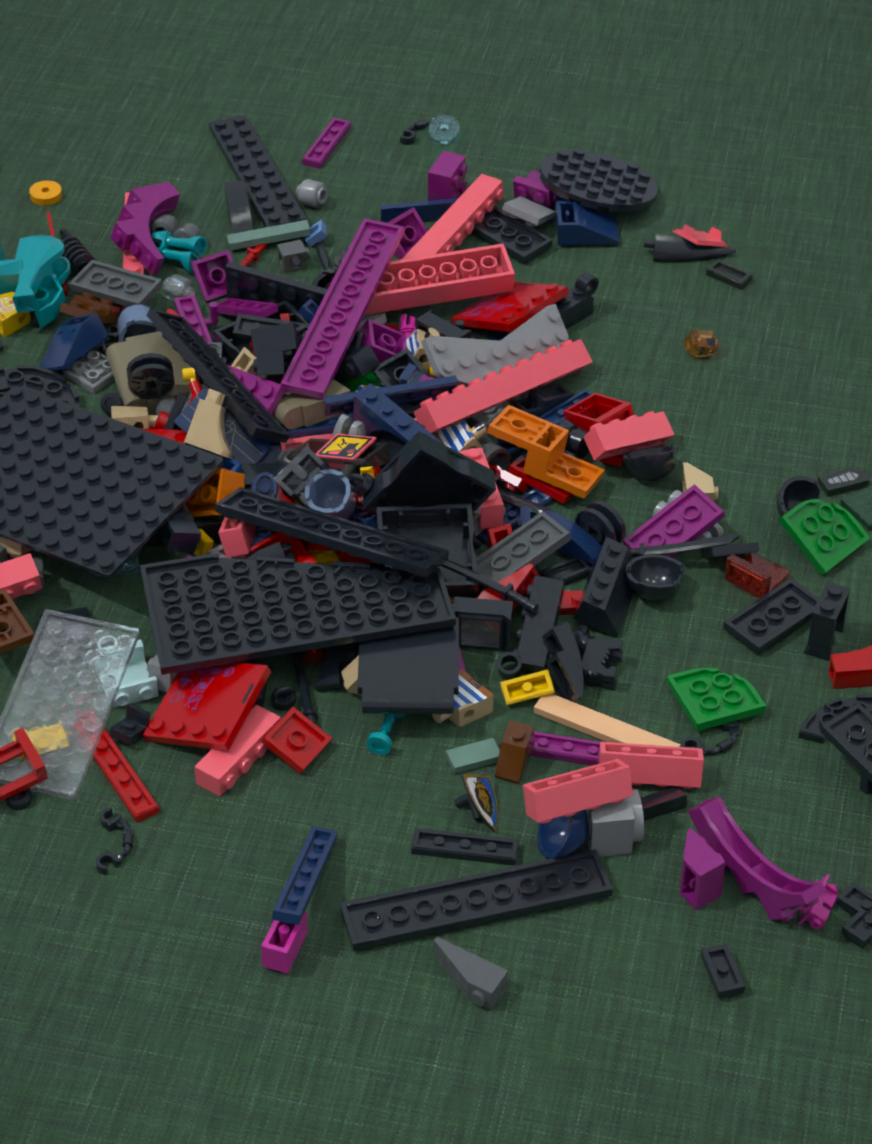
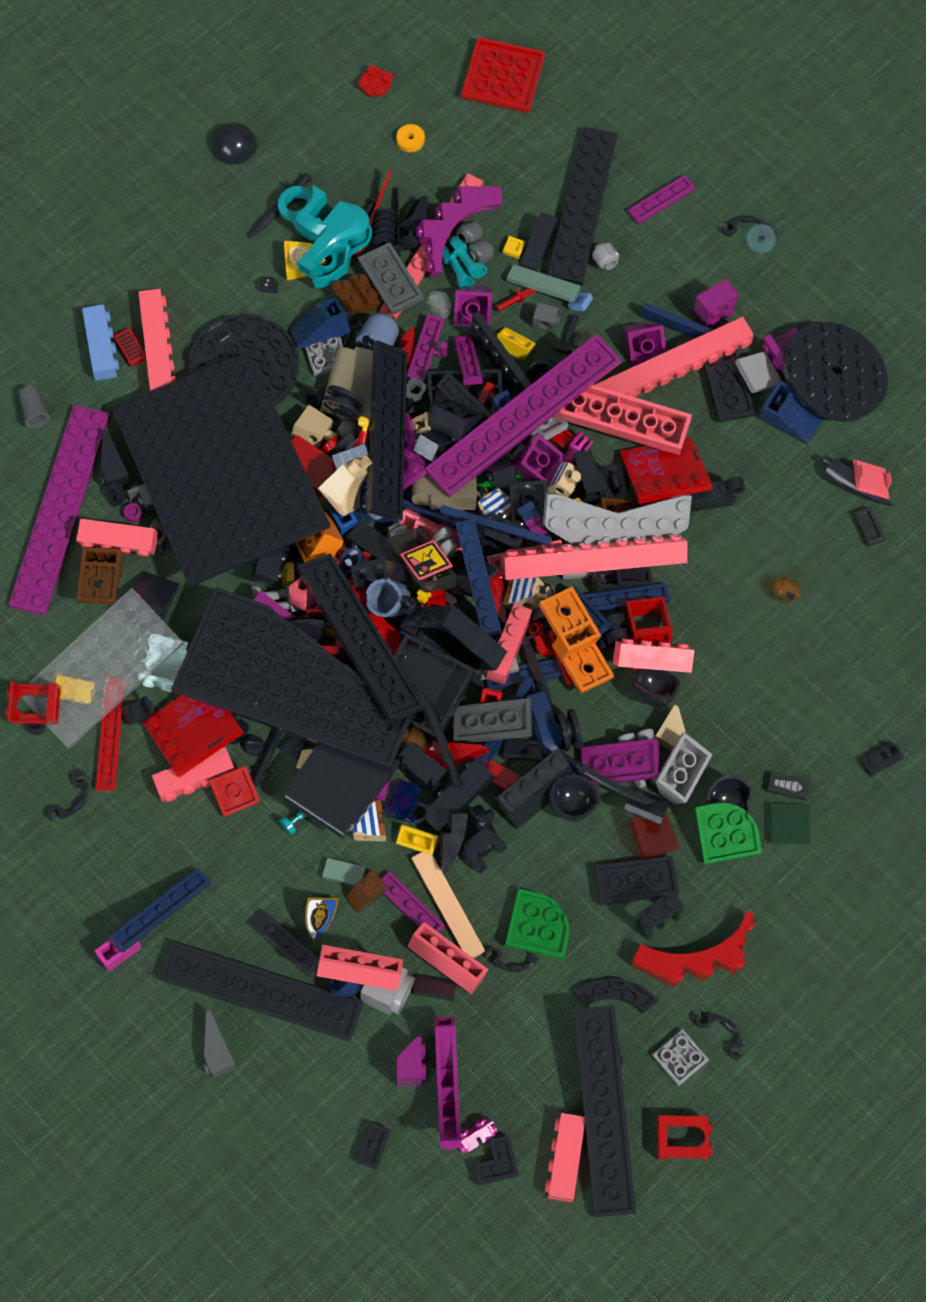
camera: 30 degrees right, 25 degrees up
none -> clear blue wing [383,780,419,823]
none -> black slope [397,195,428,251]
none -> red plate [461,37,546,113]
none -> yellow tile [503,236,526,259]
none -> light grey slope [655,732,713,804]

